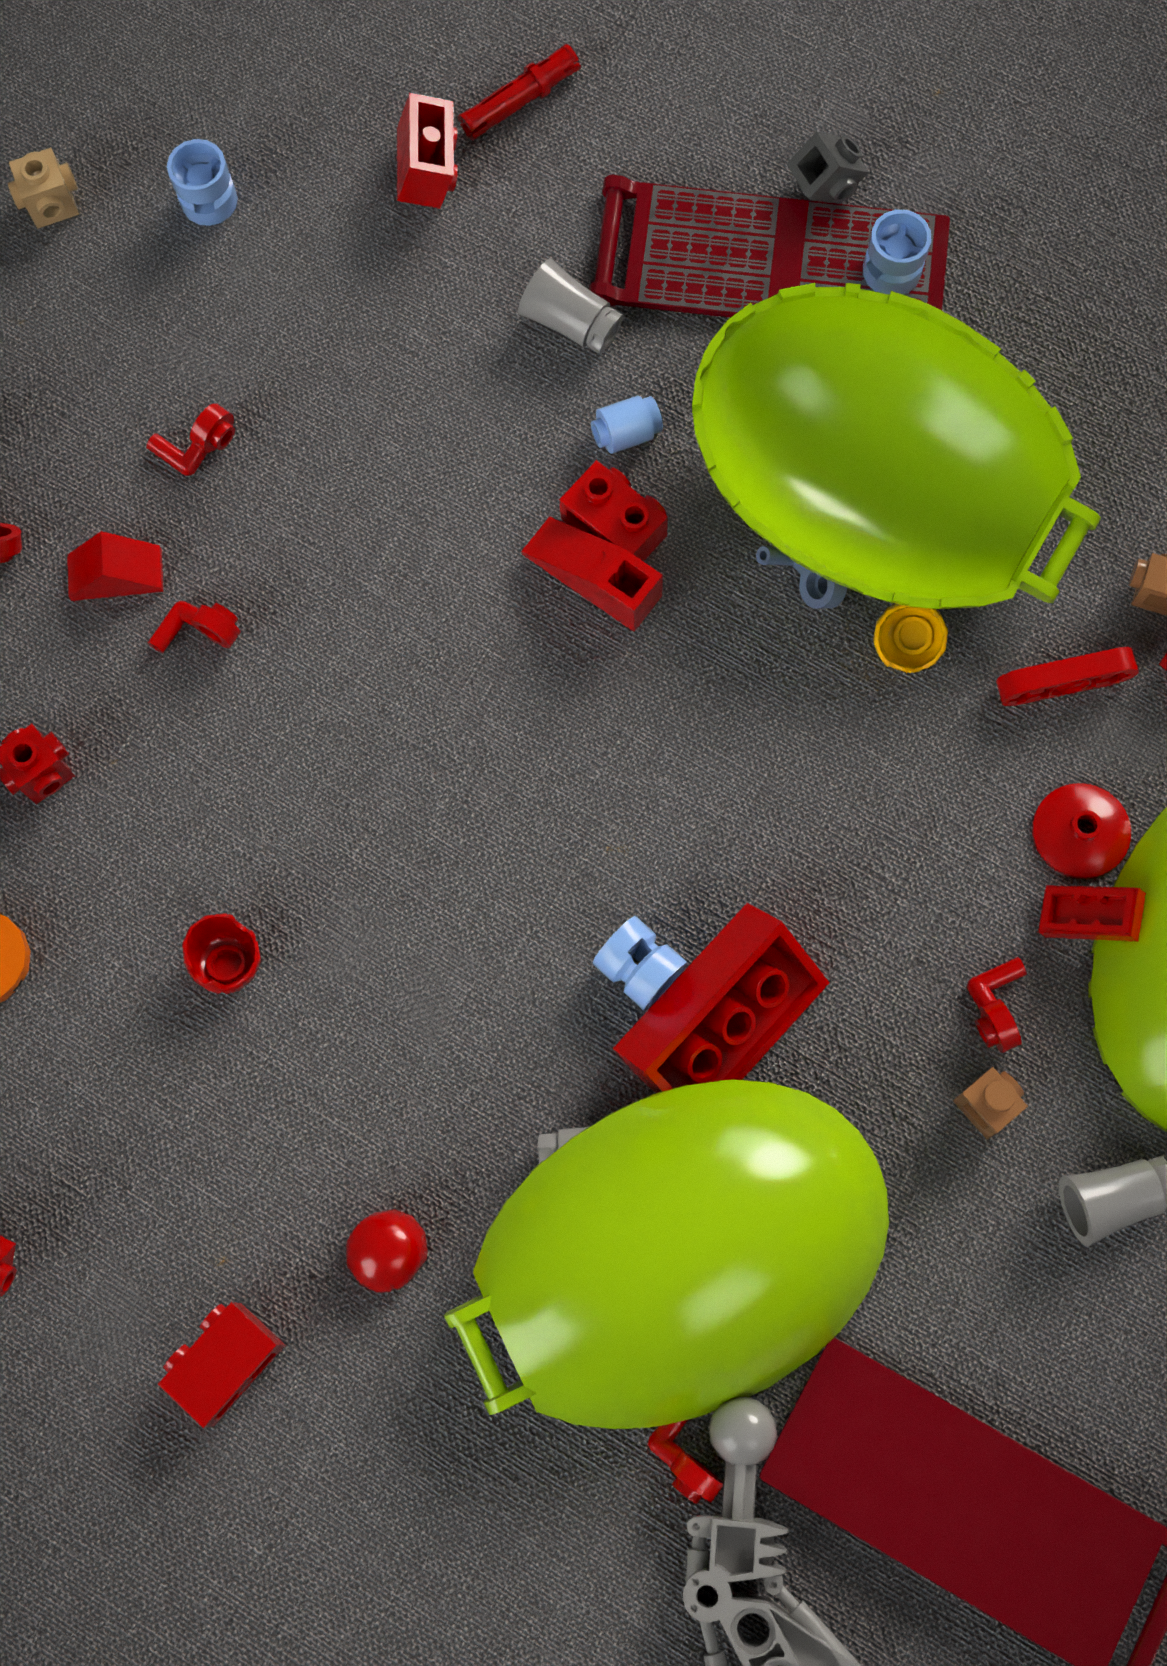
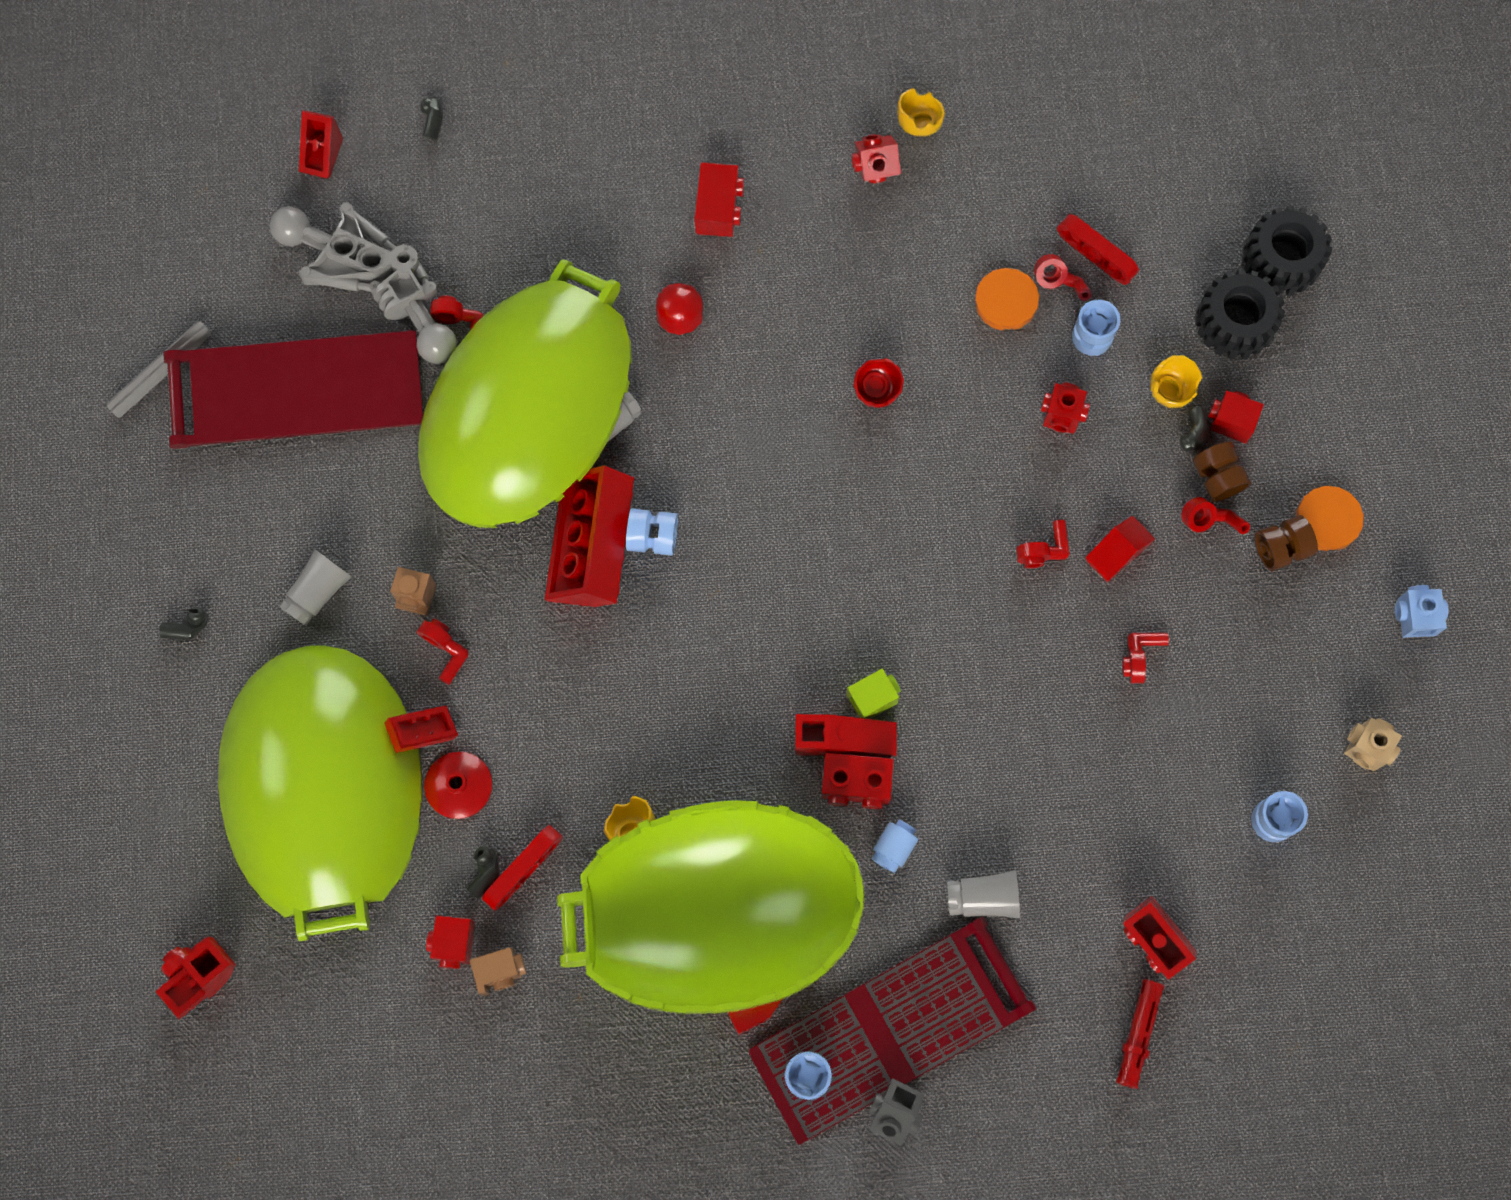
camera: 140 degrees right, 0 degrees up
none -> pearl dark grey arm [466,846,500,899]
none -> lime brick [846,668,901,719]

